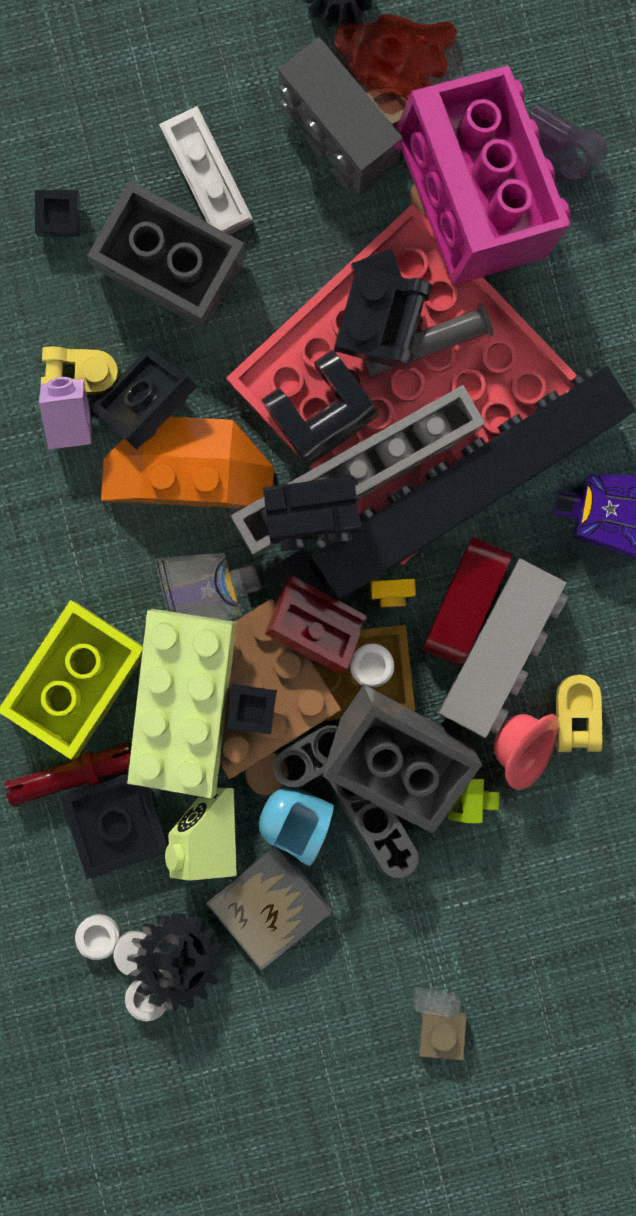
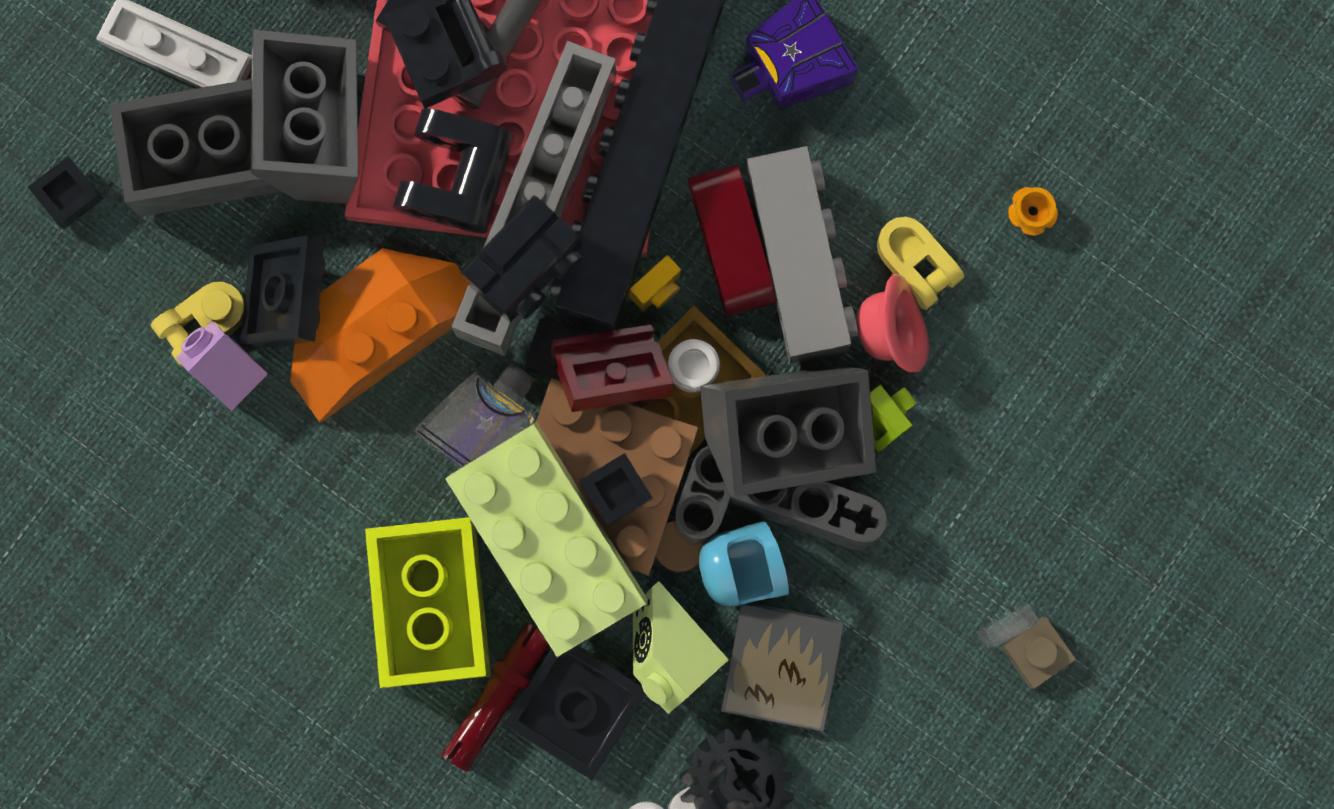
camera: 35 degrees left, 5 degrees down
none -> dark grey slope [251,29,358,204]

